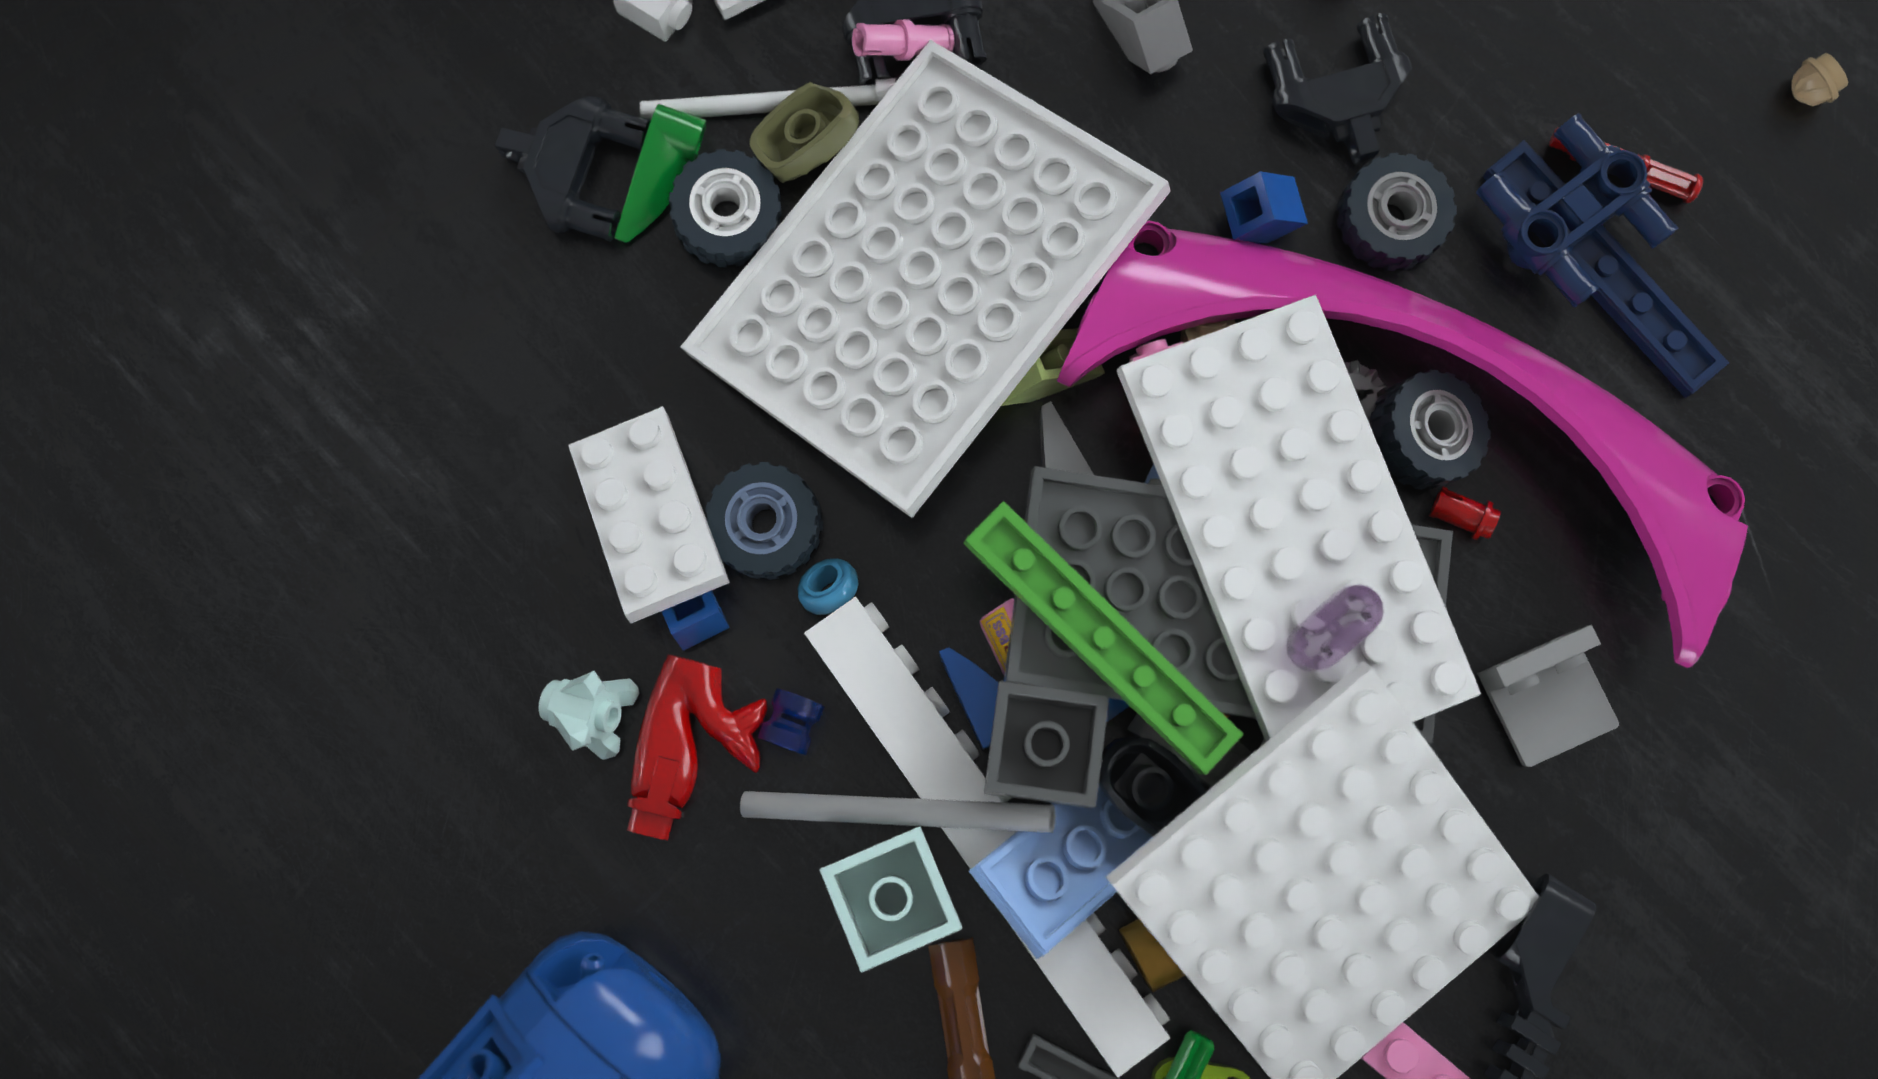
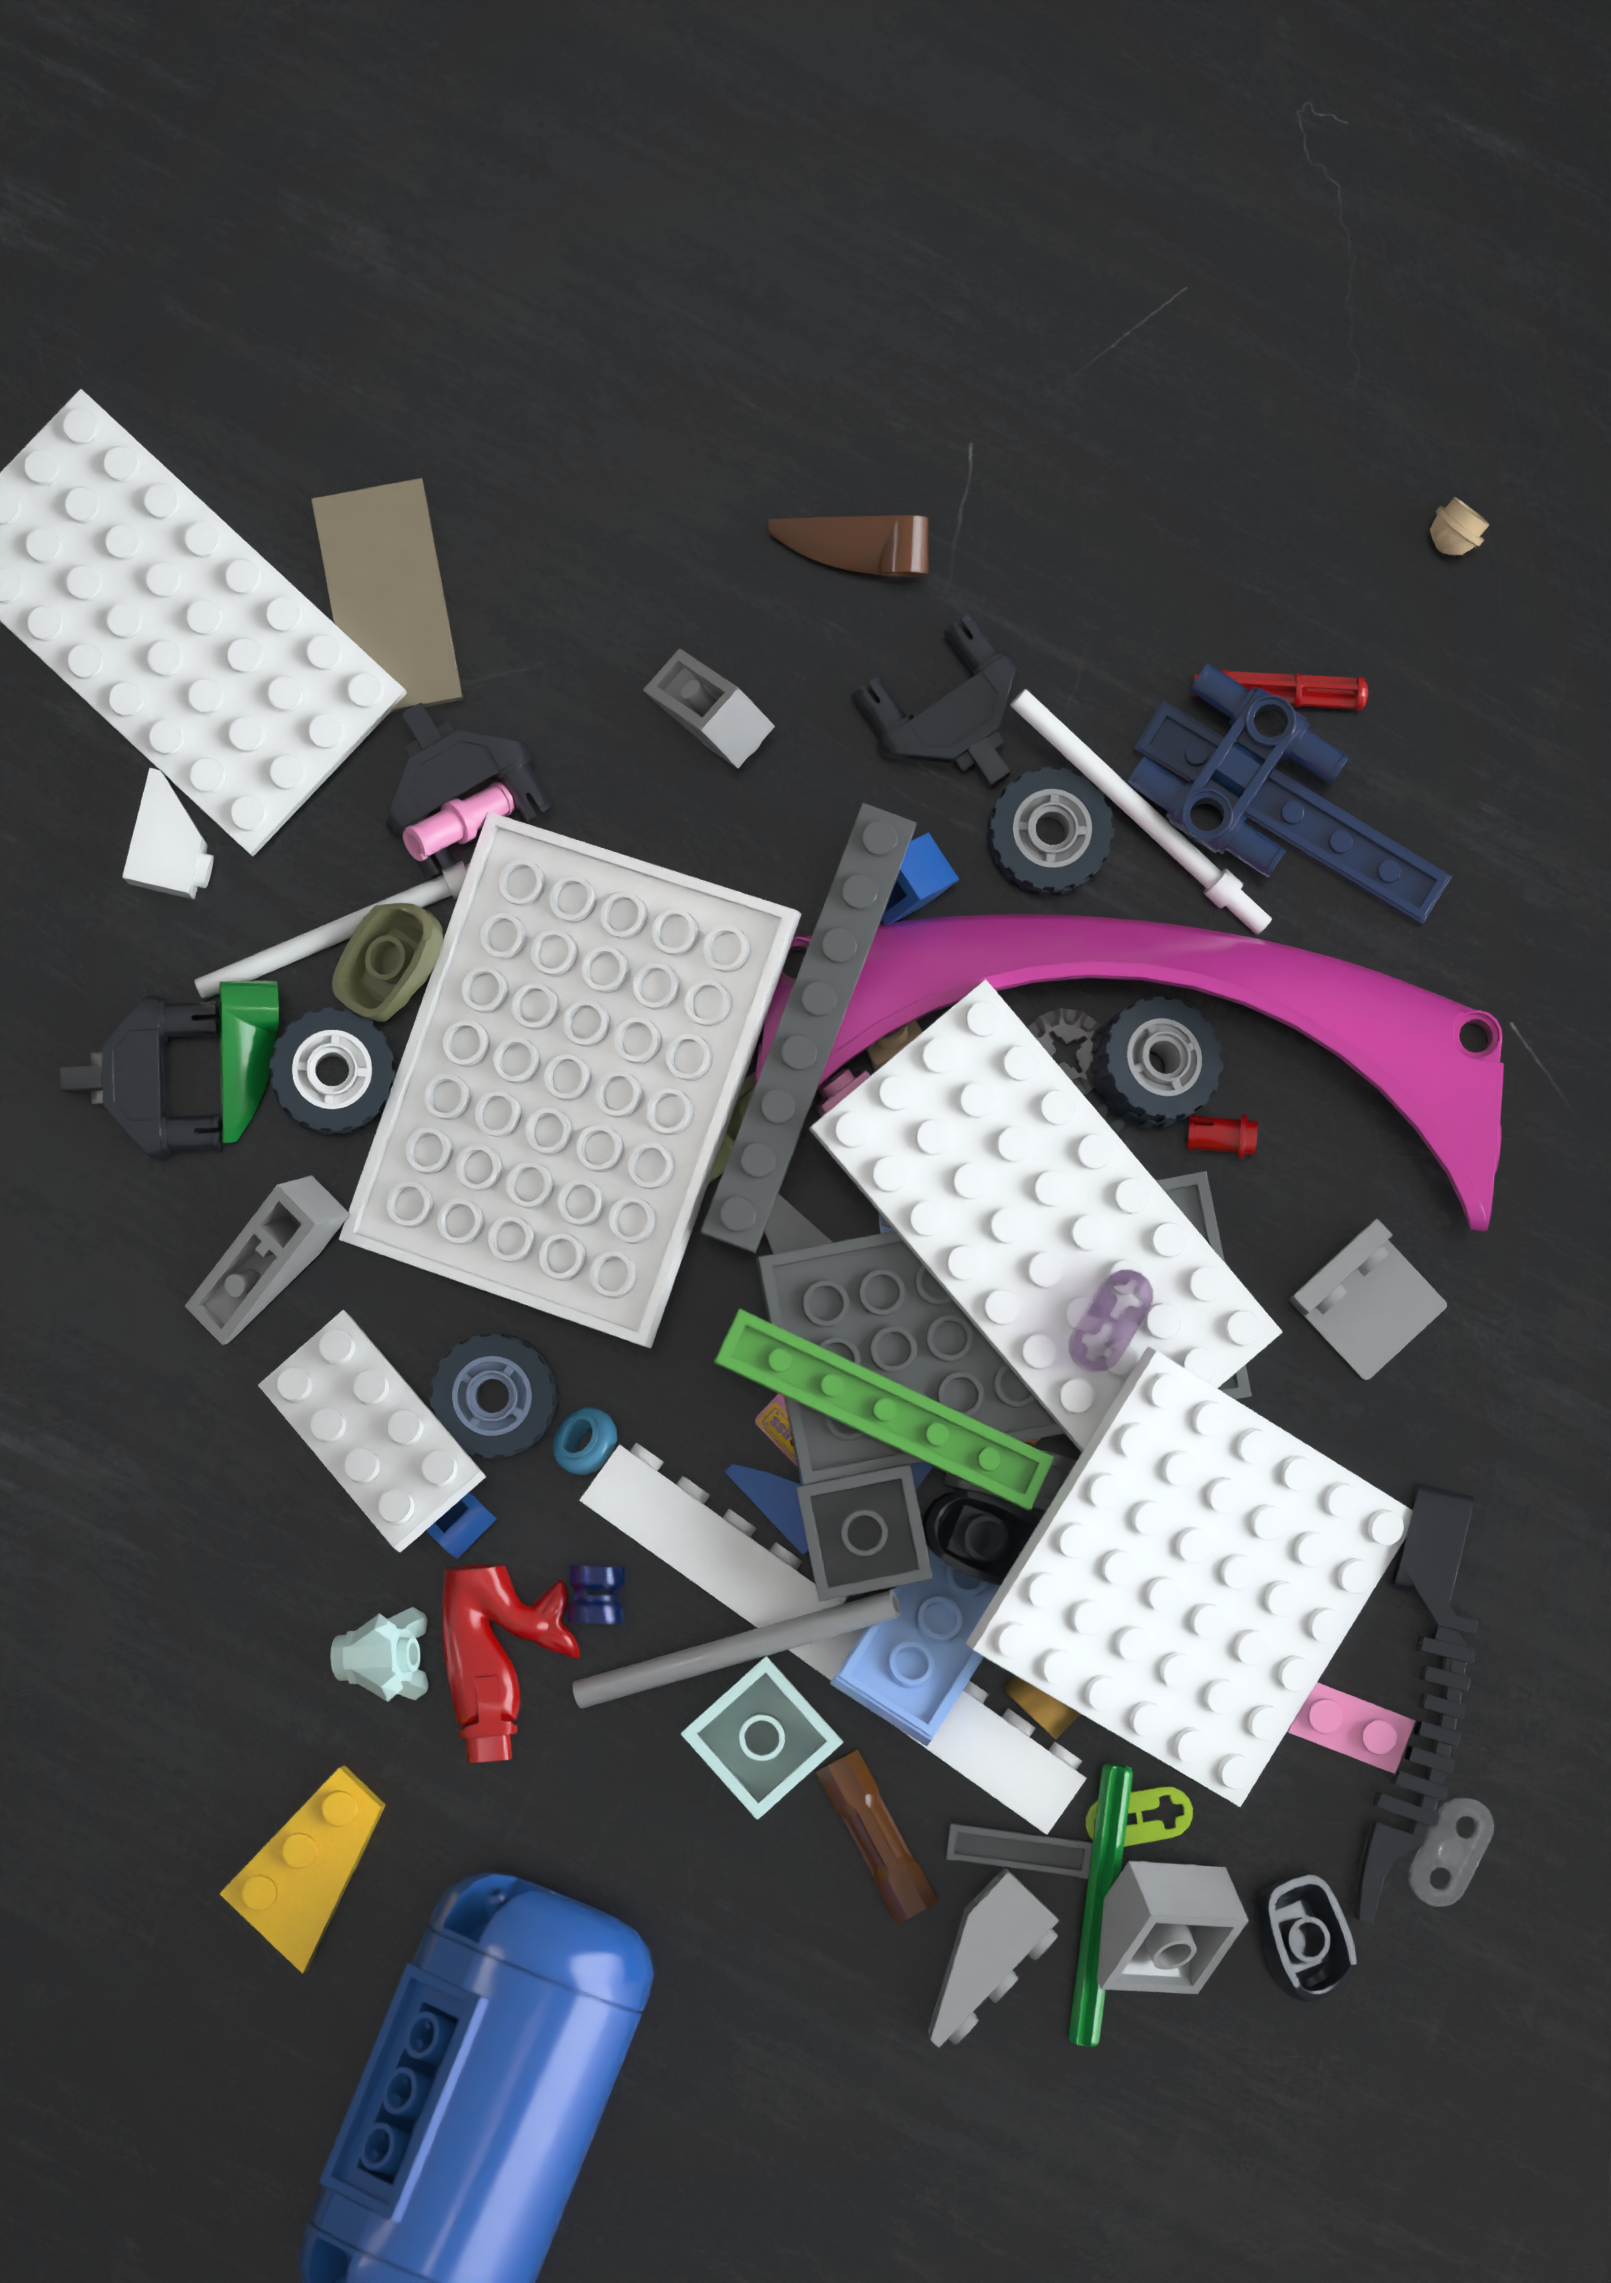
camera: 20 degrees left, 5 degrees up
none -> light grey slope [185,1175,350,1345]
none -> yellow wedge [220,1765,386,1974]
none -> dark grey plate [701,803,917,1254]
none -> white bar [1010,689,1272,935]

